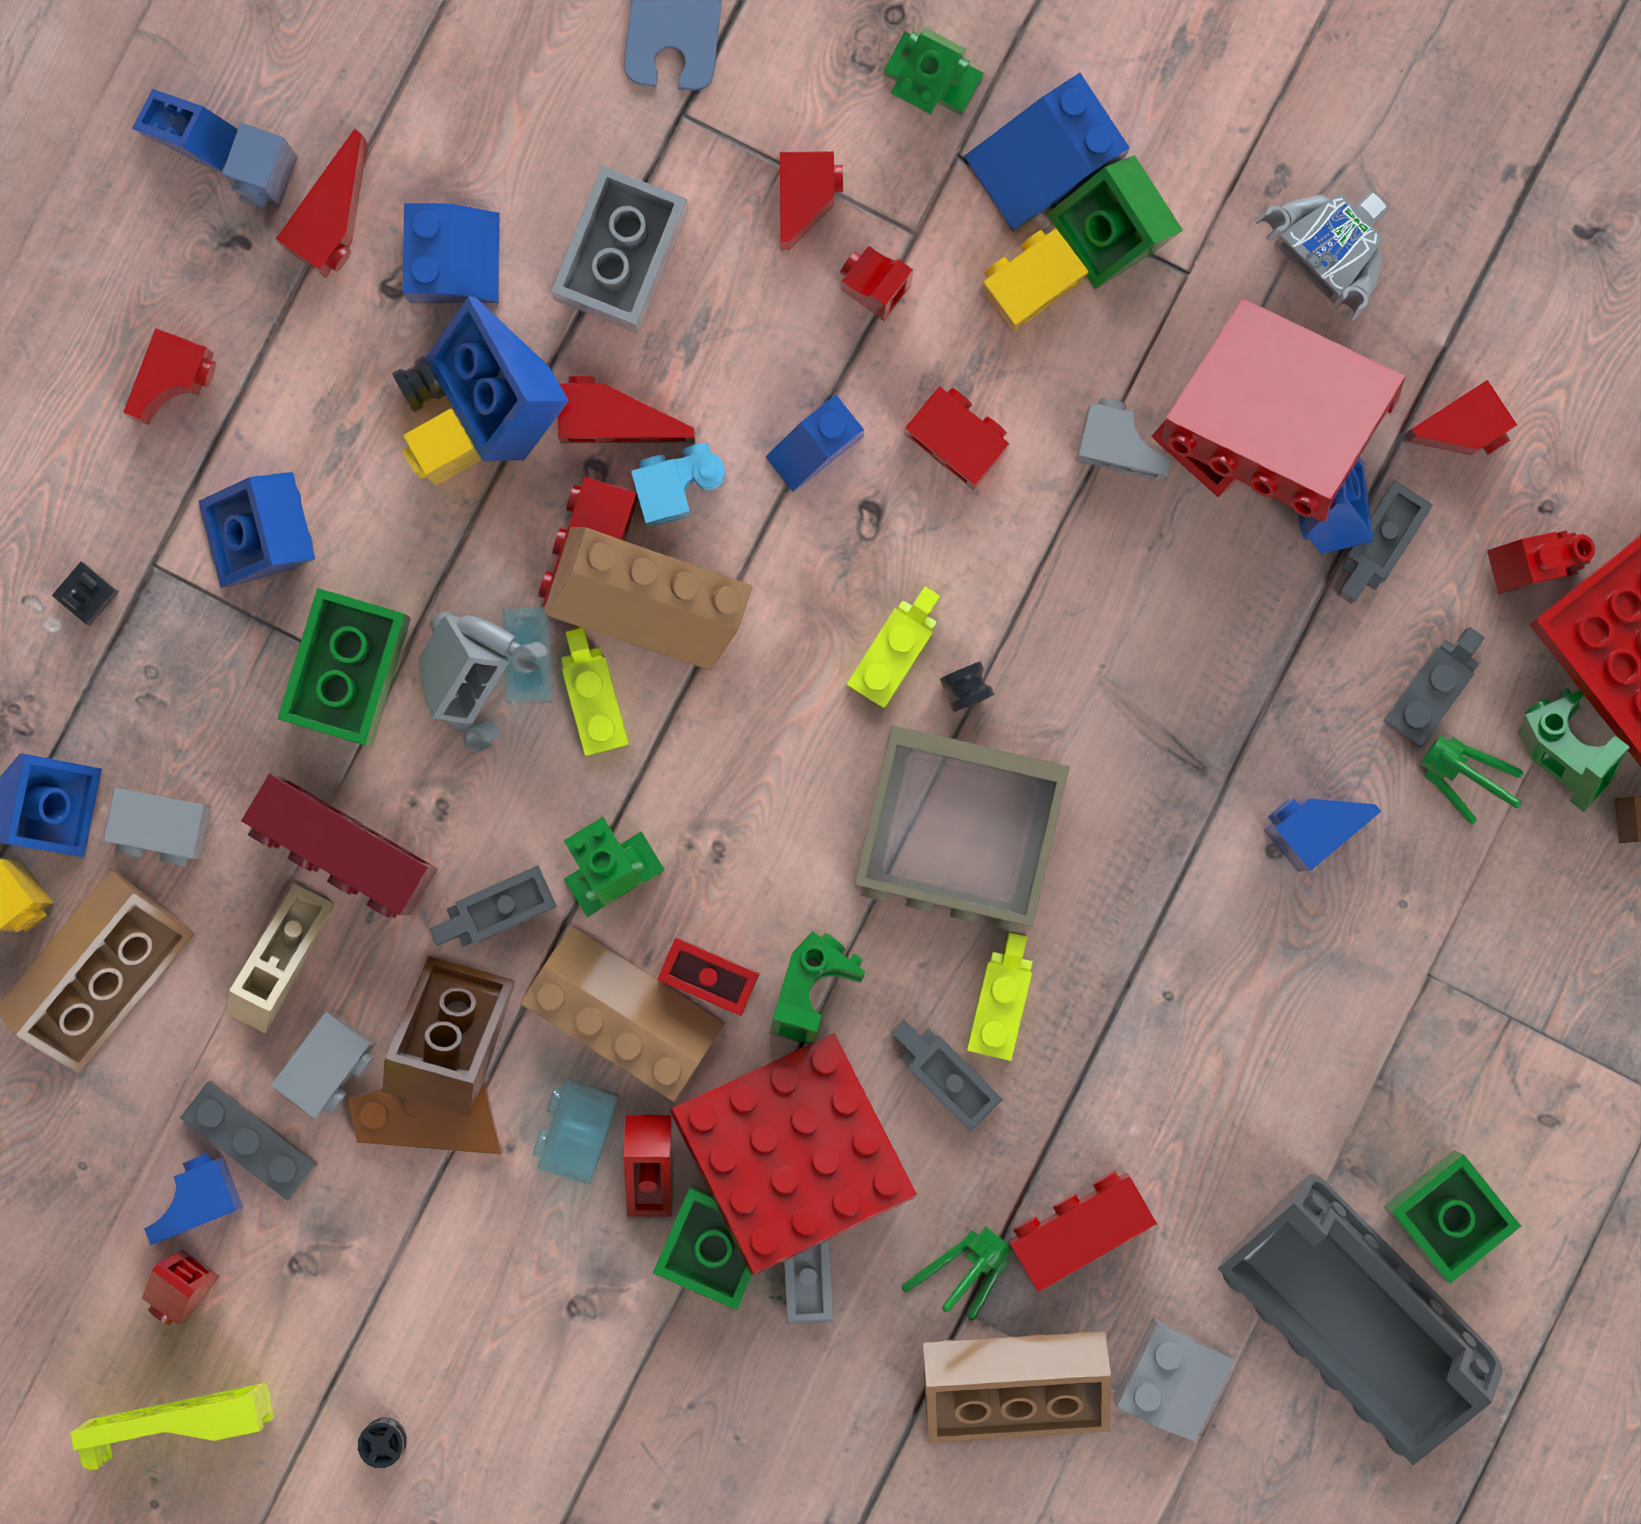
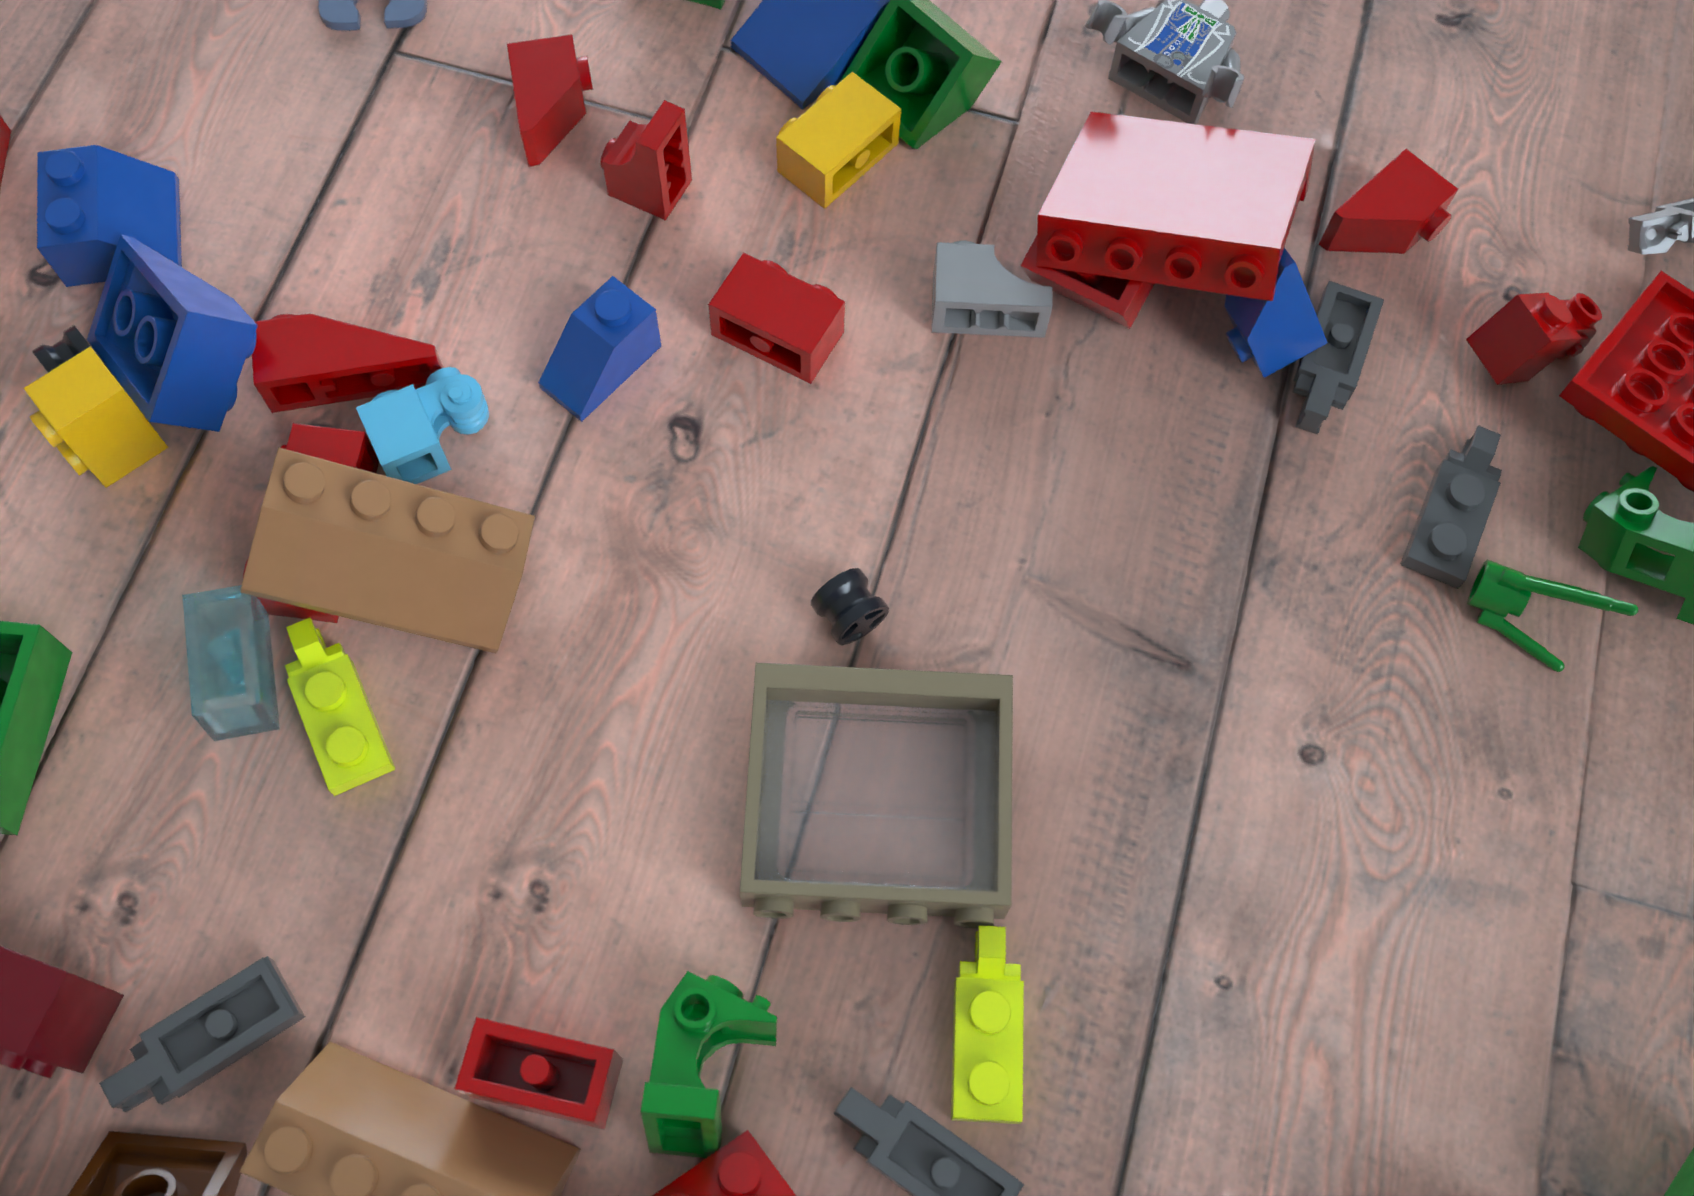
camera: 15 degrees left, 20 degrees down
light grey torso [418,612,548,752] -> none
light grey brick [551,165,688,334] -> none
green tile [564,817,665,917] -> none
neon yellow hinge [846,587,940,709] -> none
blue slope [1264,798,1381,872] -> none

